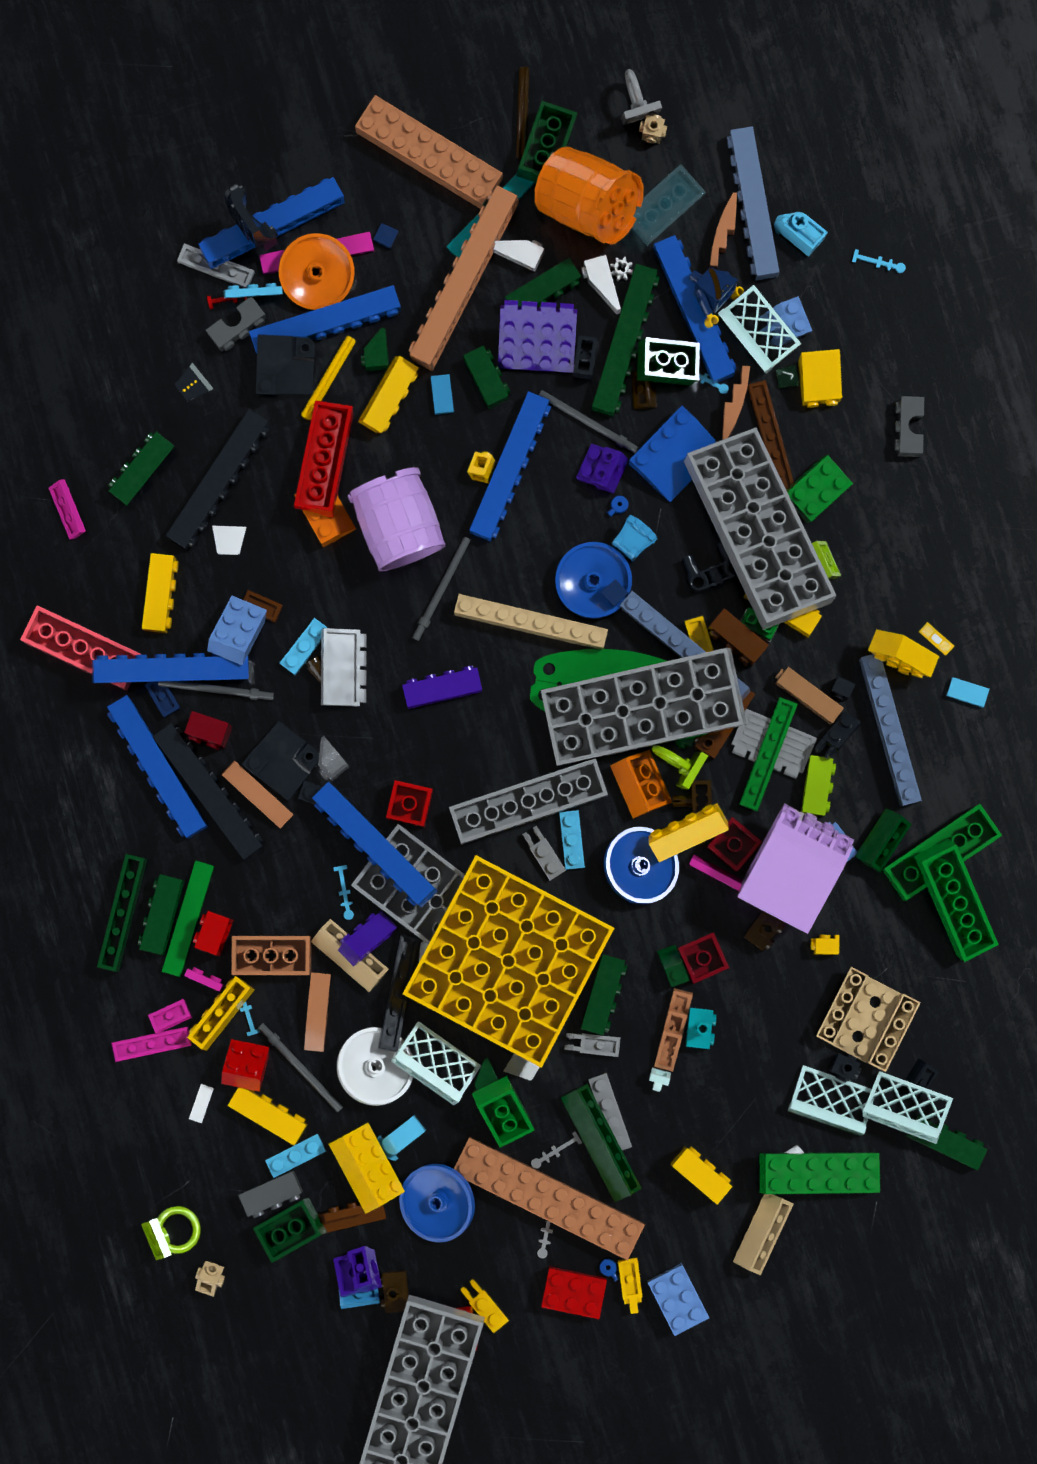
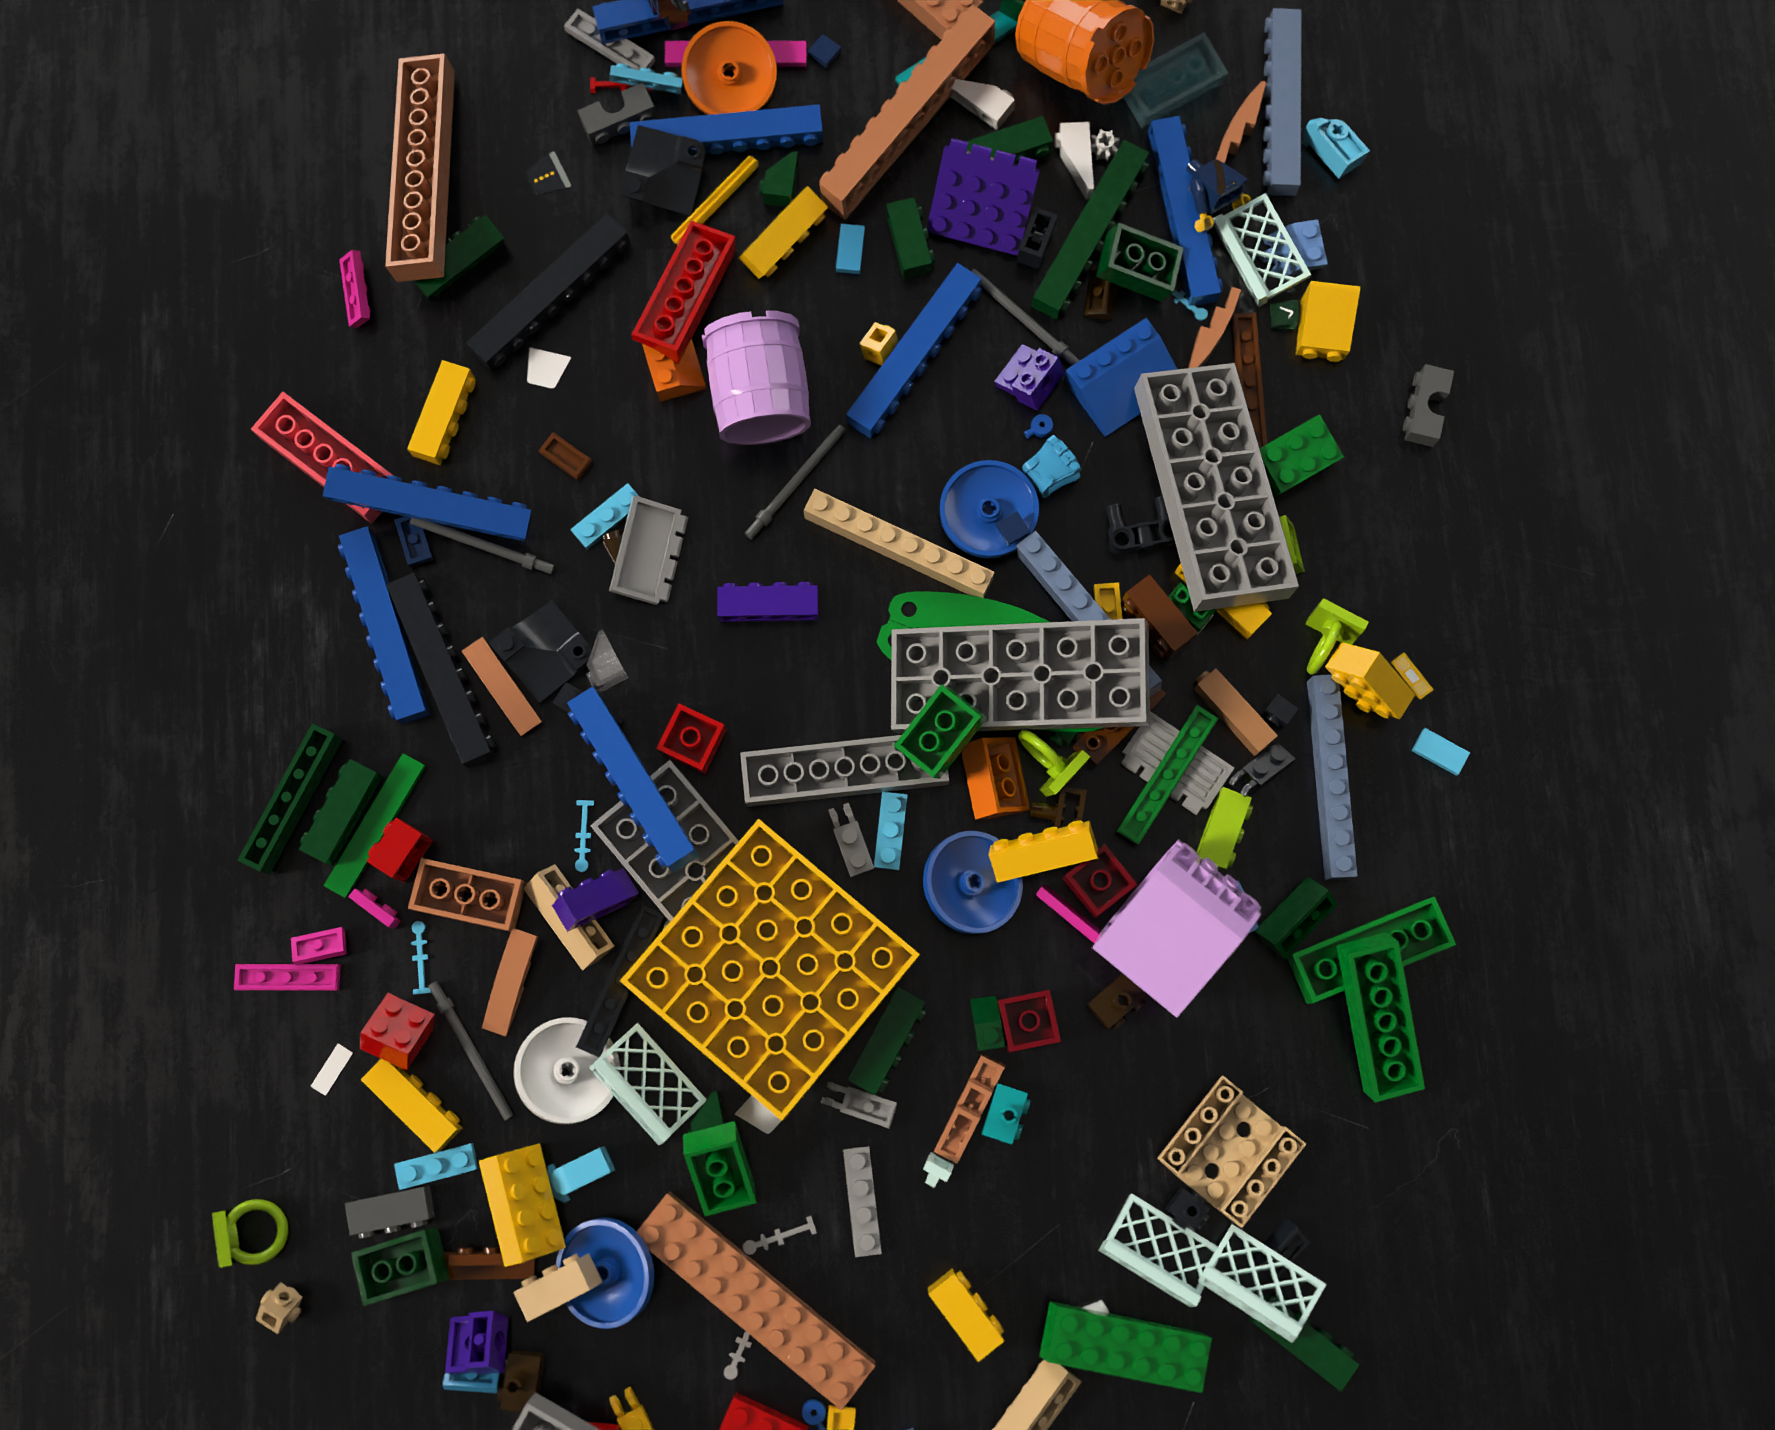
camera: 10 degrees right, 5 degrees down
dark red brick [184,711,232,750] -> none
yellow brick [187,976,255,1051] -> none
medium blue brick [207,596,267,665] -> none
dark green brick [561,1084,641,1202] -> none
yellow brick [811,935,839,955] -> none
medium azure piece [852,249,906,273] -> none
none -> nougat brick [385,53,455,282]
none -> tan brick [514,1253,603,1322]
none -> green brick [894,684,987,779]
none -> lime tile [1305,598,1369,675]

